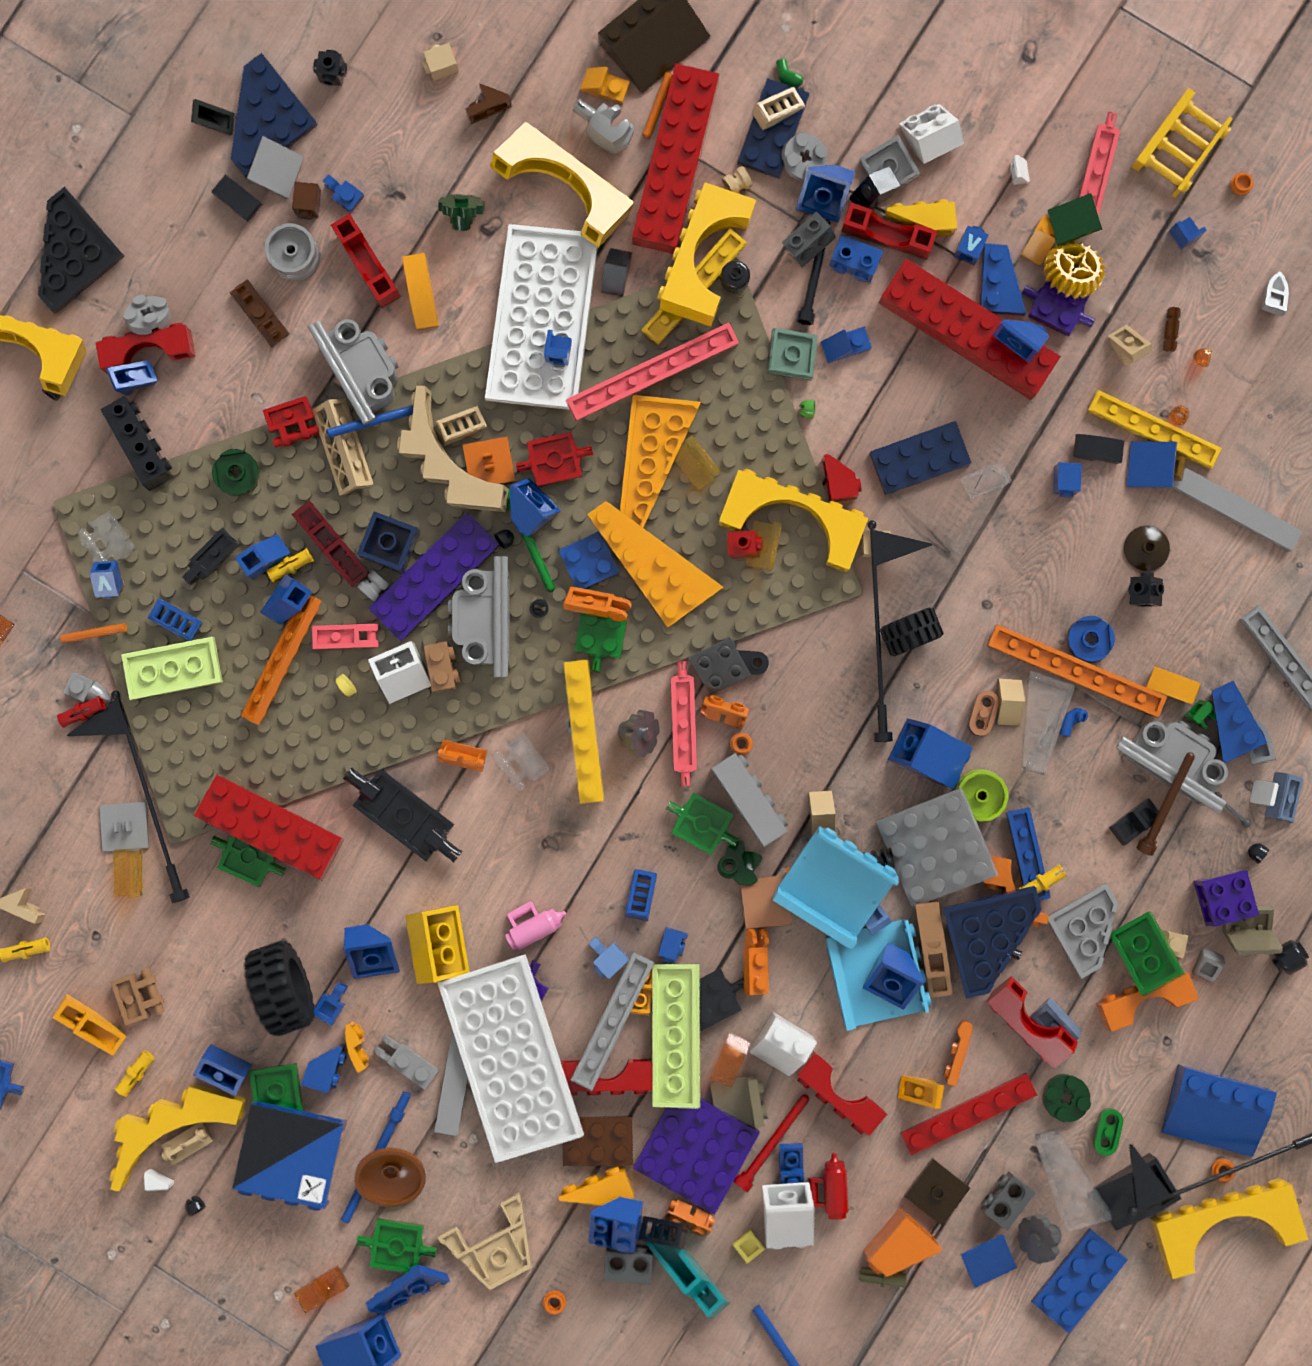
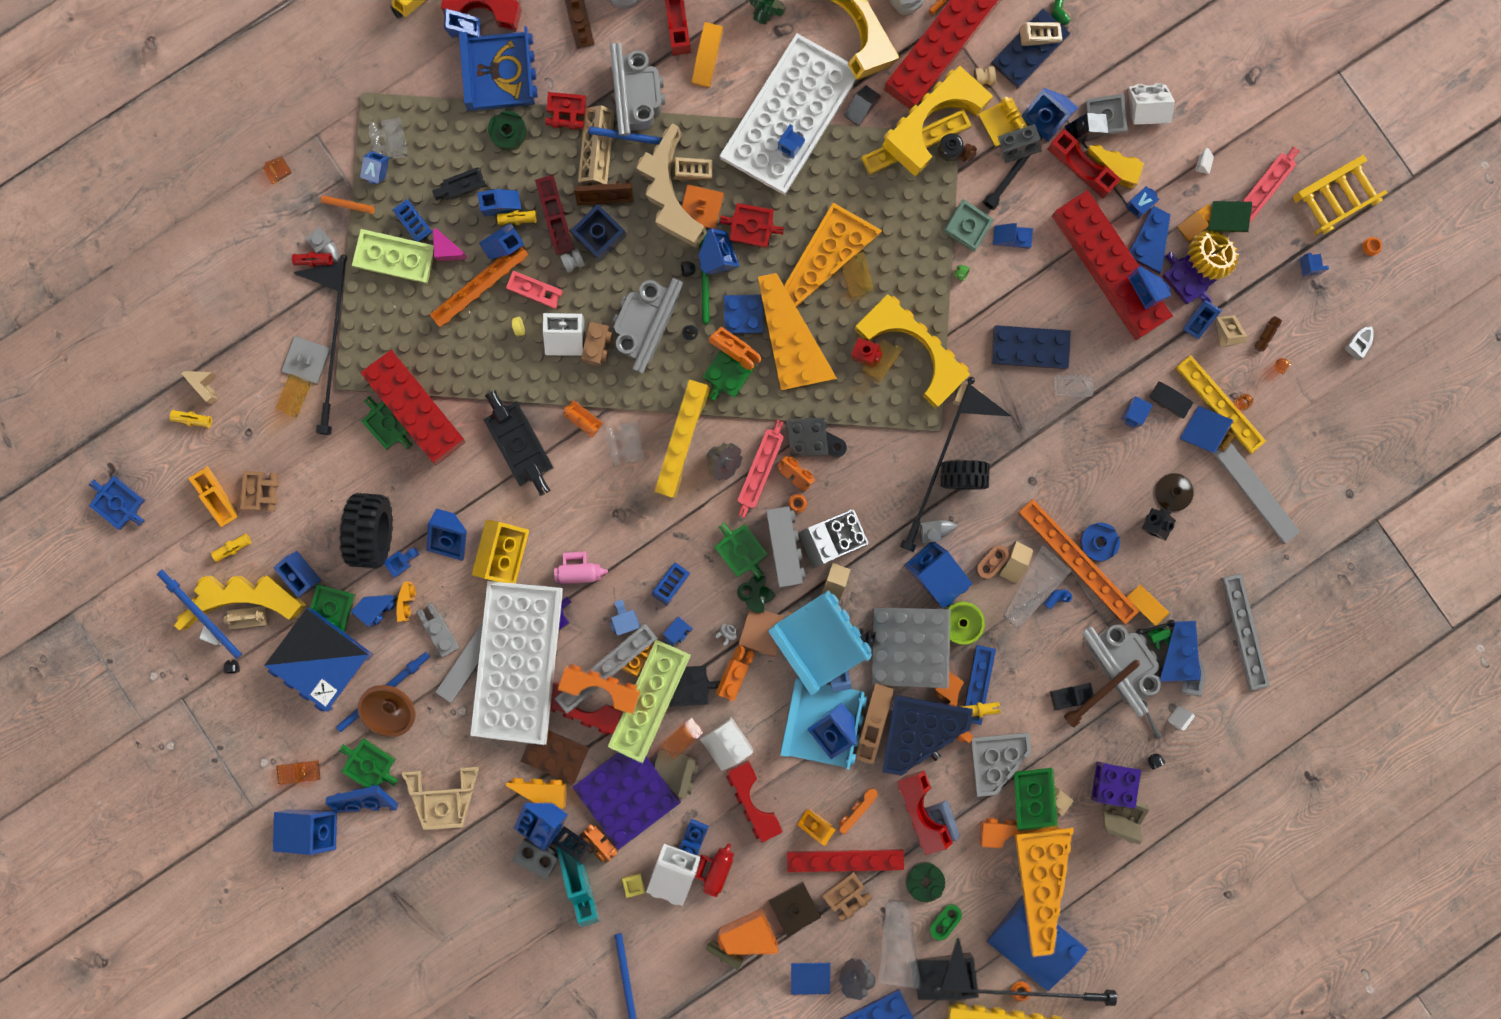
camera: 25 degrees right, 0 degrees up
black brick [100,396,173,492] -> none
dark purple plate [368,512,500,642] -> none
orange plate [543,1290,566,1315] -> none
coral plate [565,322,739,422] -> none
red piece [733,1094,809,1192] -> none
light grey plate [781,133,828,181] -> none
red slope [822,454,862,502] -> none
blue brick [829,235,883,282] -> none
dark grey brick [981,1171,1035,1231] -> none
light grey slope [1192,947,1225,982] -> none
sand blue slope [1265,772,1303,823] -> none
black head [1272,940,1310,975] -> none
none -> blue bar [157,570,242,659]
none -> dark pink slope [433,228,467,261]
none -> blue panel [459,26,538,111]
none -> orange arch [558,664,640,714]
none -> reddish brown plate [575,180,634,205]
none -> light grey plate [716,624,737,645]
none -> light grey slope [798,509,869,568]
none -> medium nougat plate [822,871,873,922]
none -> light grey plate [920,520,958,543]
none -> reddish brown plate [960,144,977,162]
none -> yellow hinge [978,97,1027,147]
none -> light orange wing [1015,827,1074,956]
none -> black hinge [1136,620,1175,635]
none -> blue slope [1183,300,1222,339]

